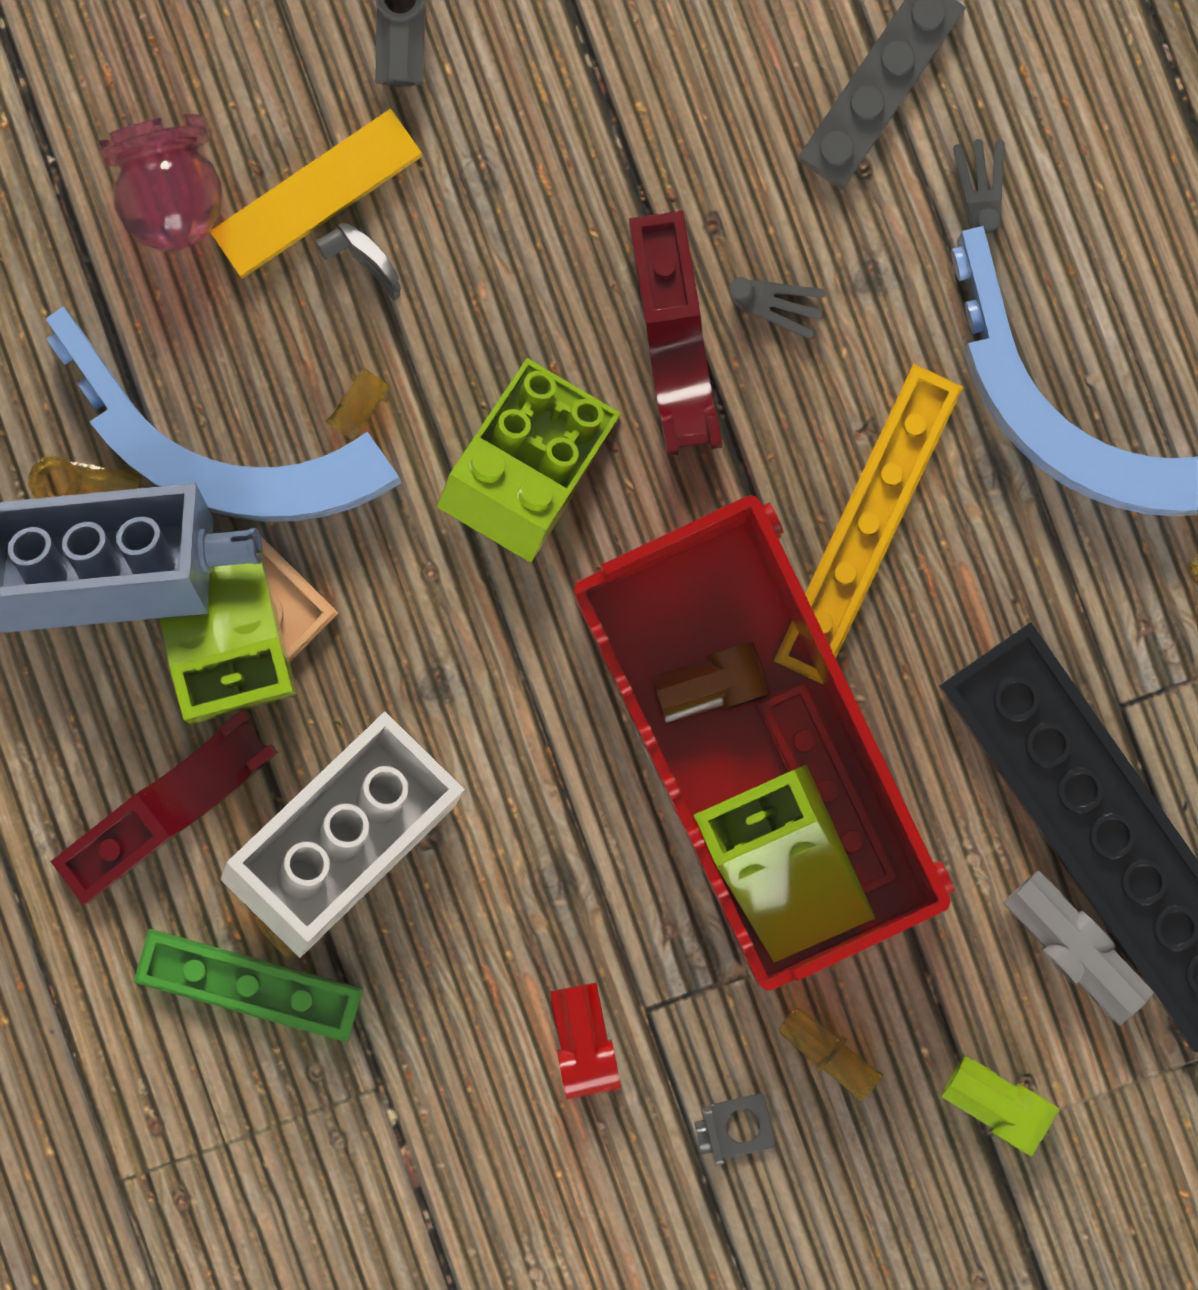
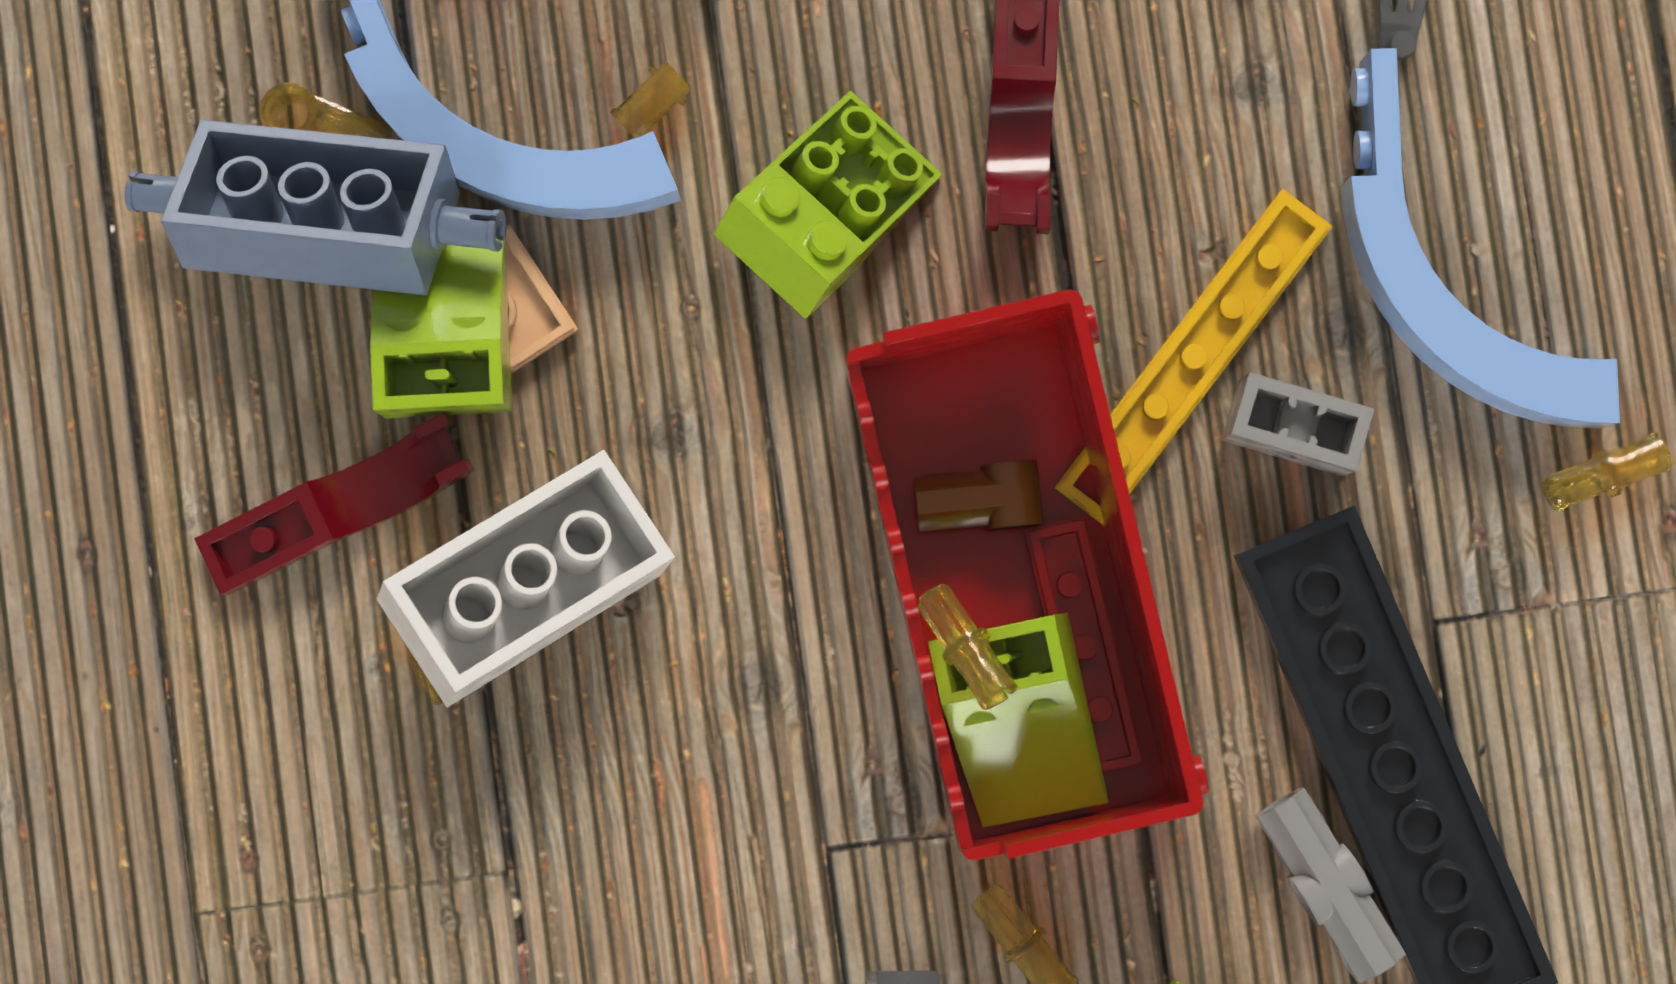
camera: 10 degrees right, 0 degrees up
bright green tile [133,929,364,1043] -> none
red piece [550,982,621,1099] -> none
dark grey piece [730,277,826,338] -> none
none -> clear yellow axle [919,584,1018,710]
none -> light grey brick [1221,372,1374,476]

